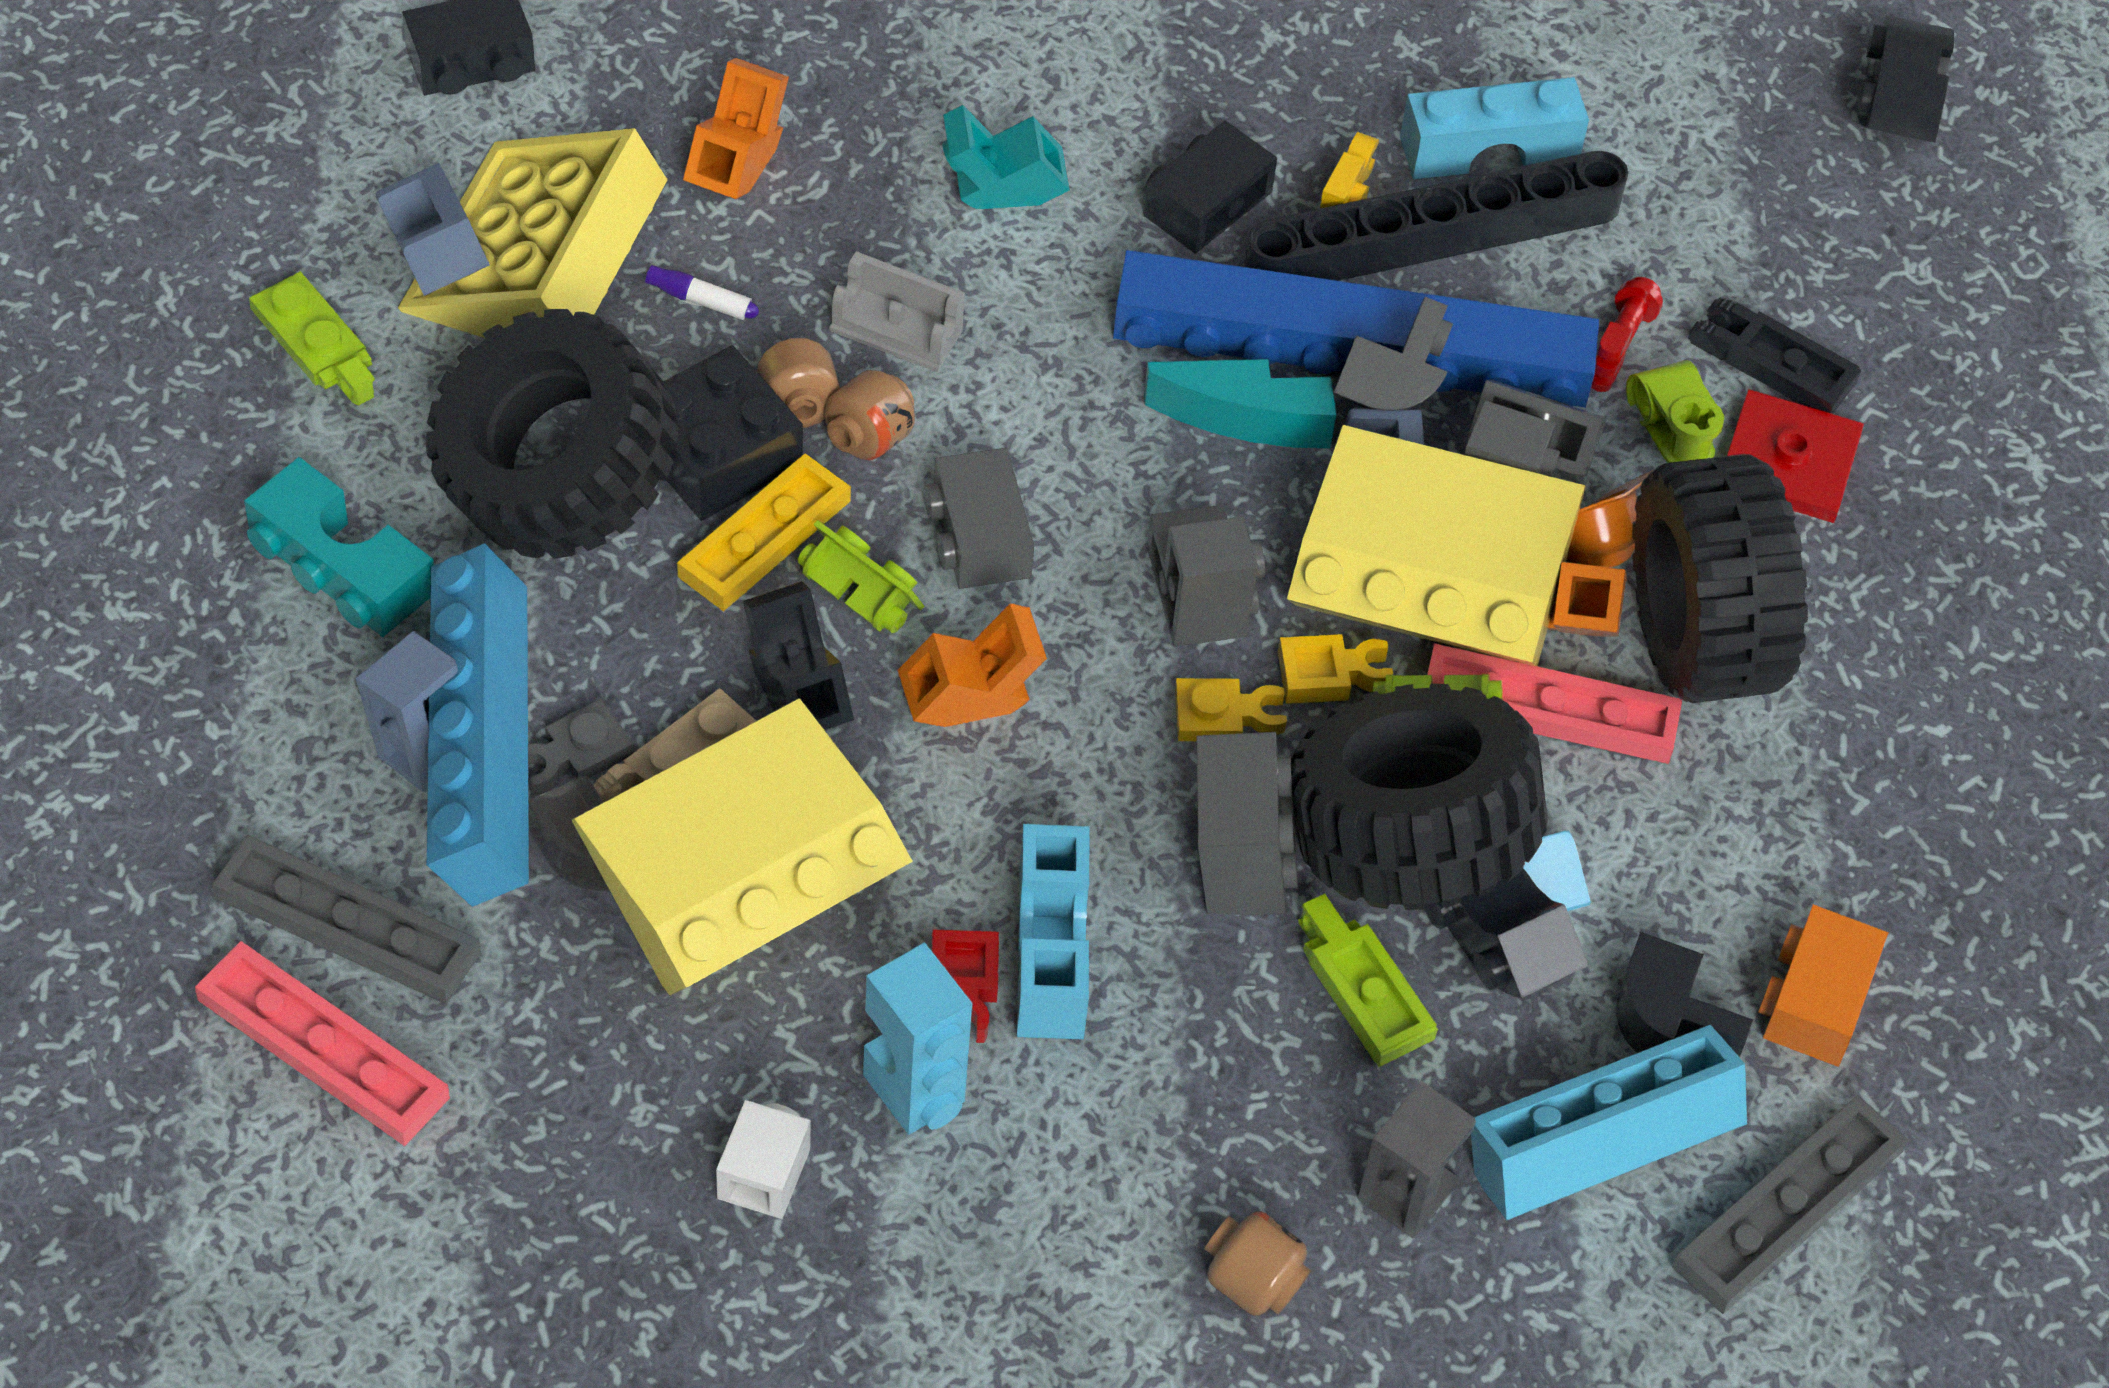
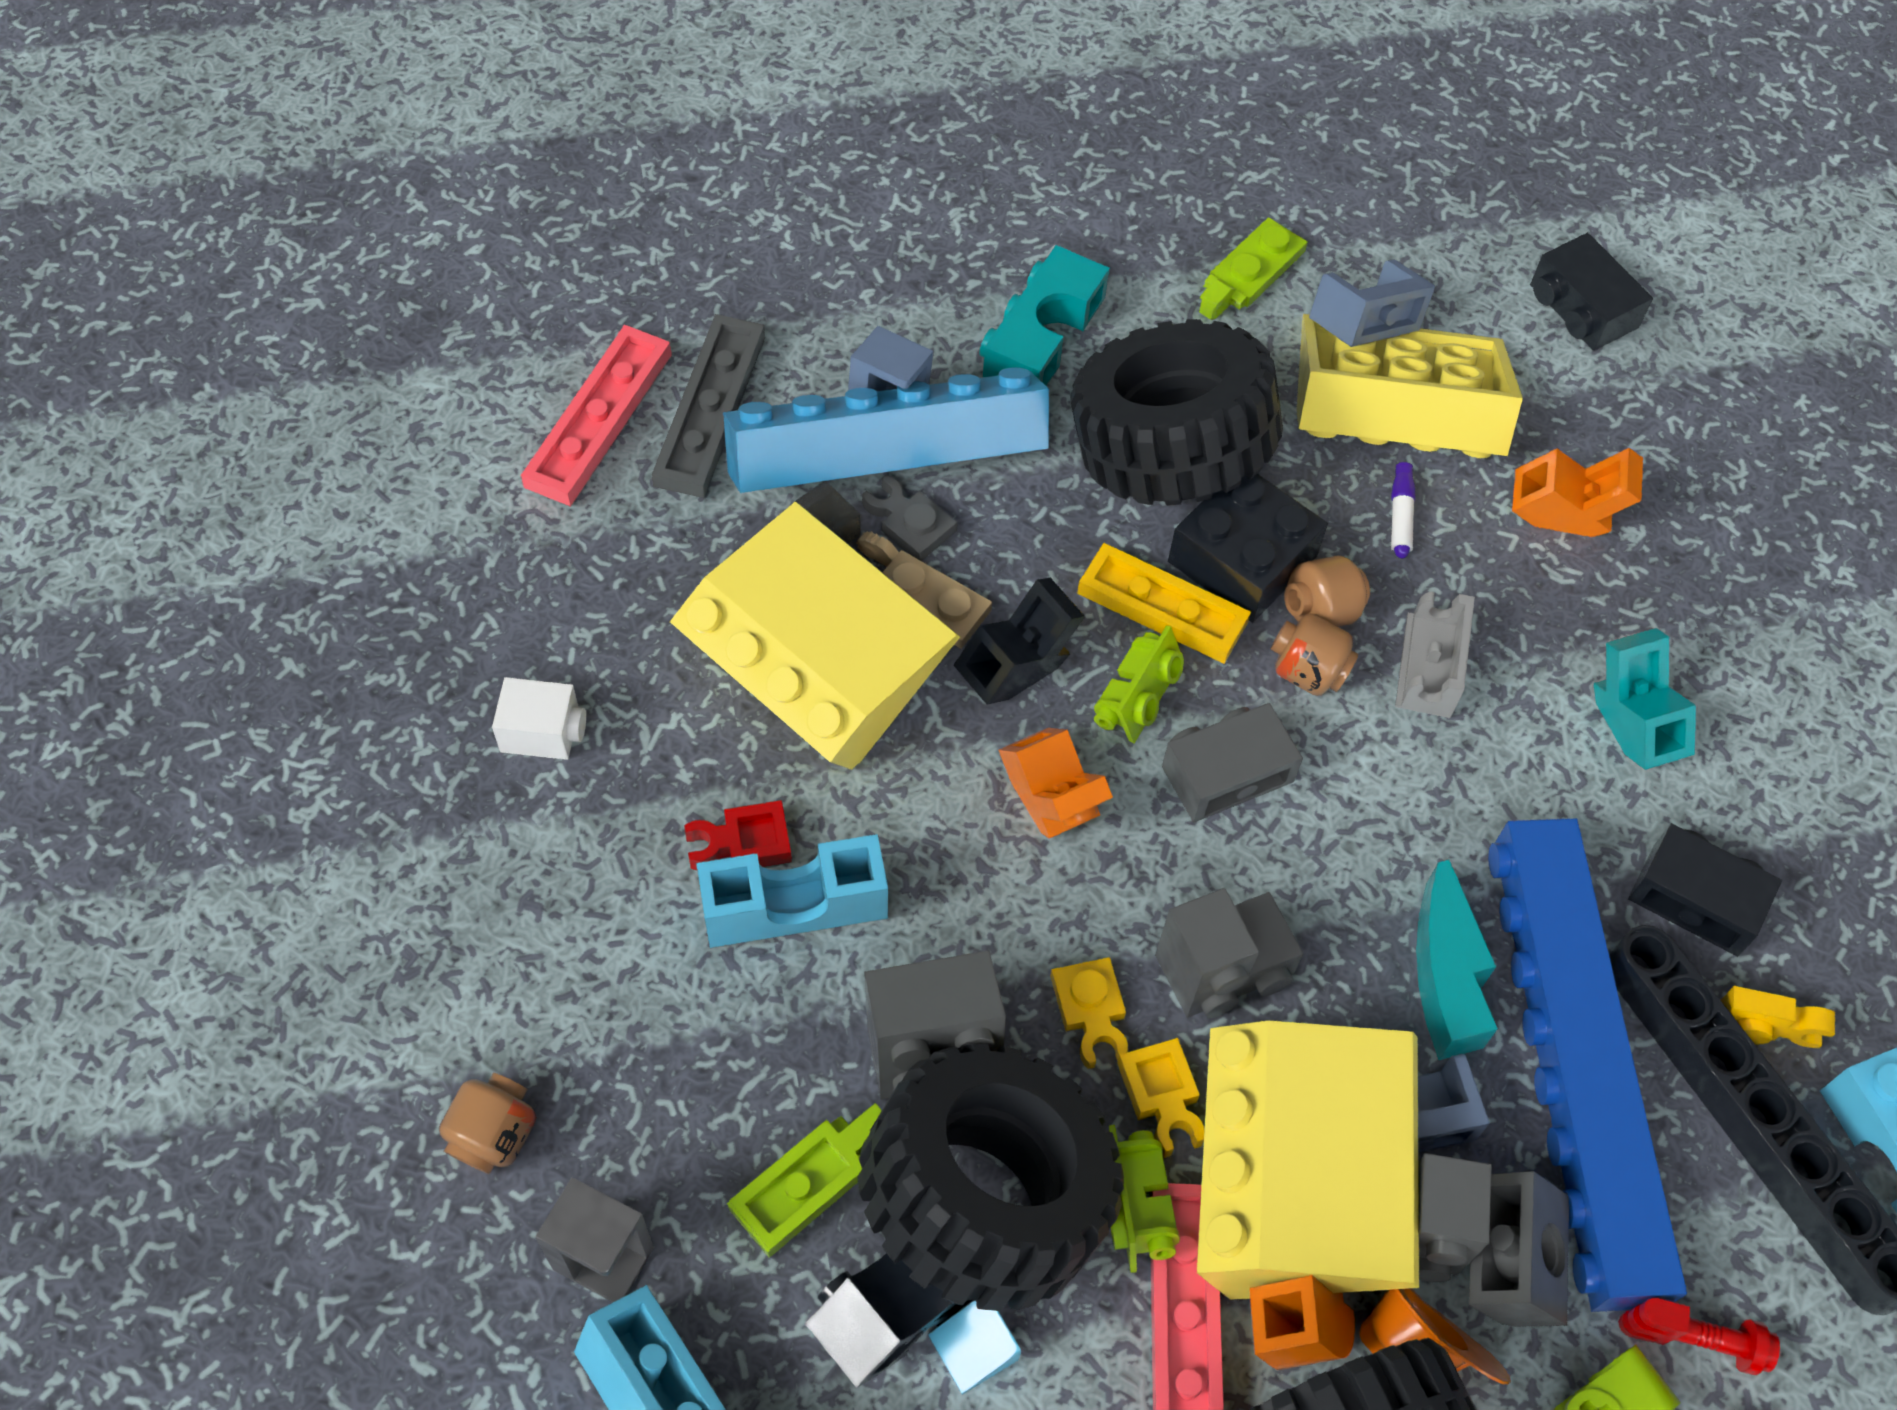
camera: 80 degrees right, 5 degrees up
medium azure arch [863,942,972,1135] -> none
dark grey brick [1333,297,1453,411] -> none

